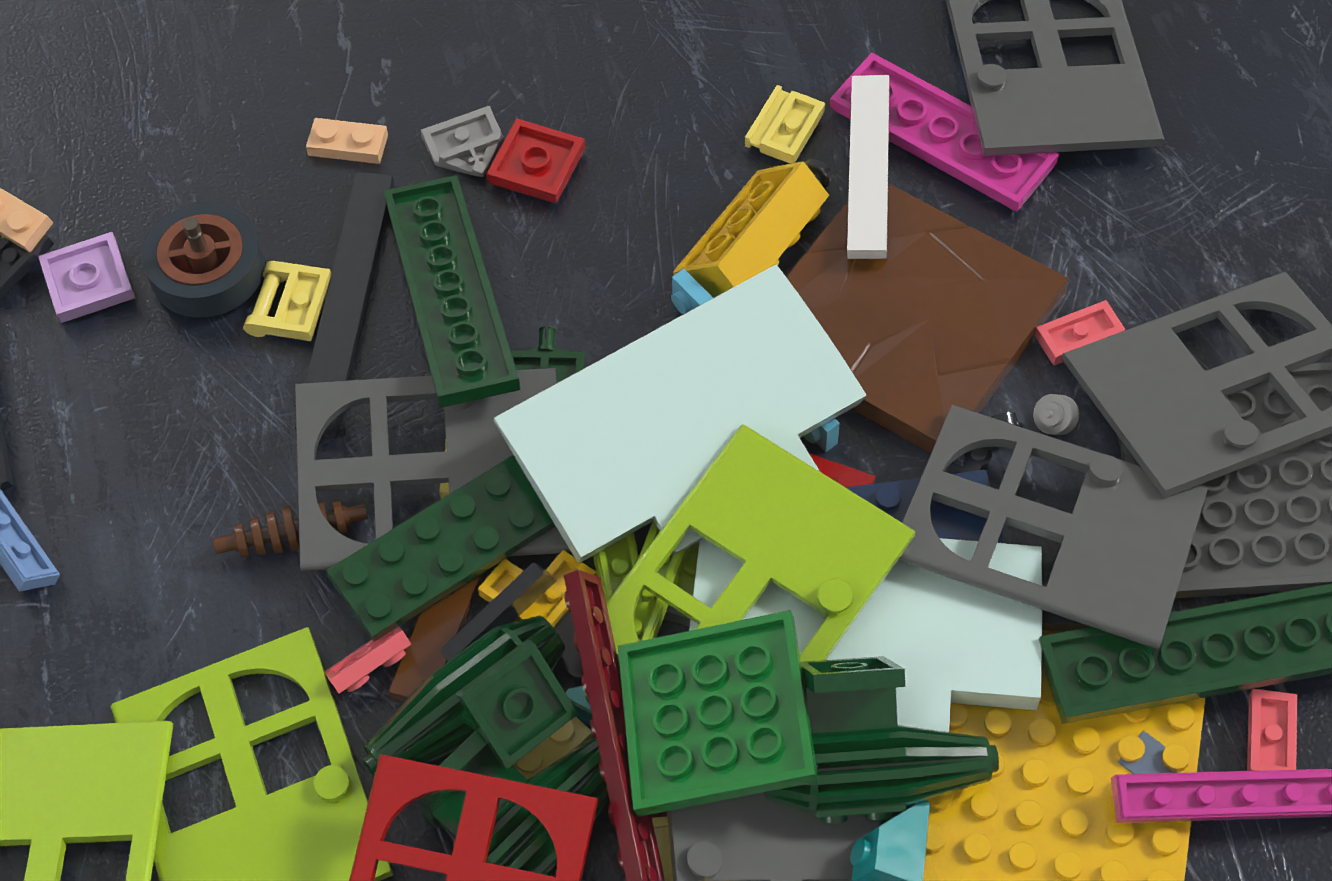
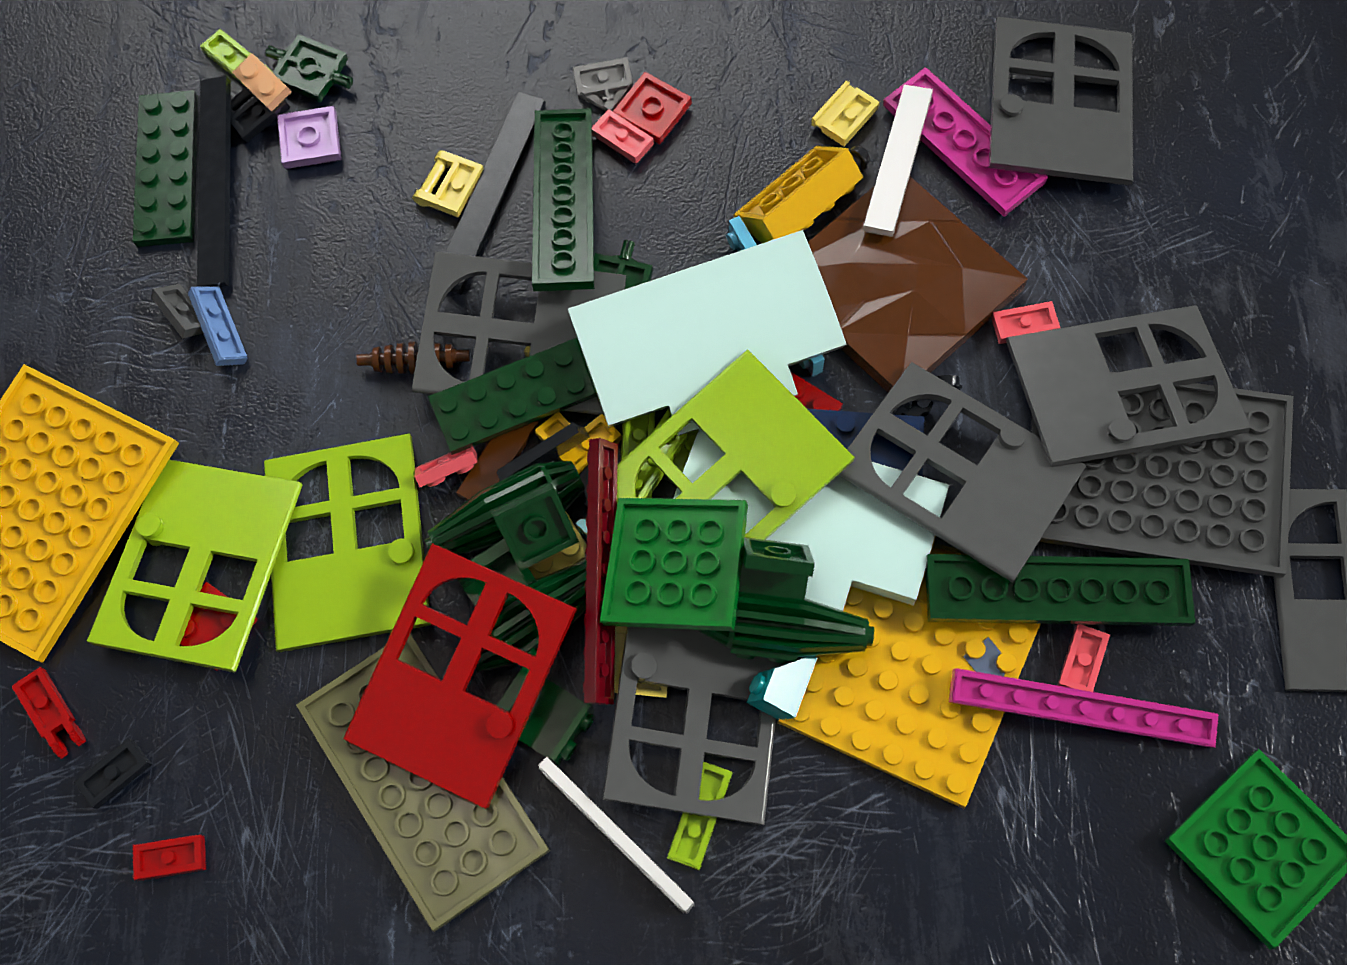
camera: 15 degrees right, 10 degrees up
wheel [142,203,265,318] -> none
light nougat plate [306,118,388,164] -> none
light grey wheel [1033,394,1079,435] -> none
none -> plate [265,34,353,102]
none -> coral plate [592,109,654,164]

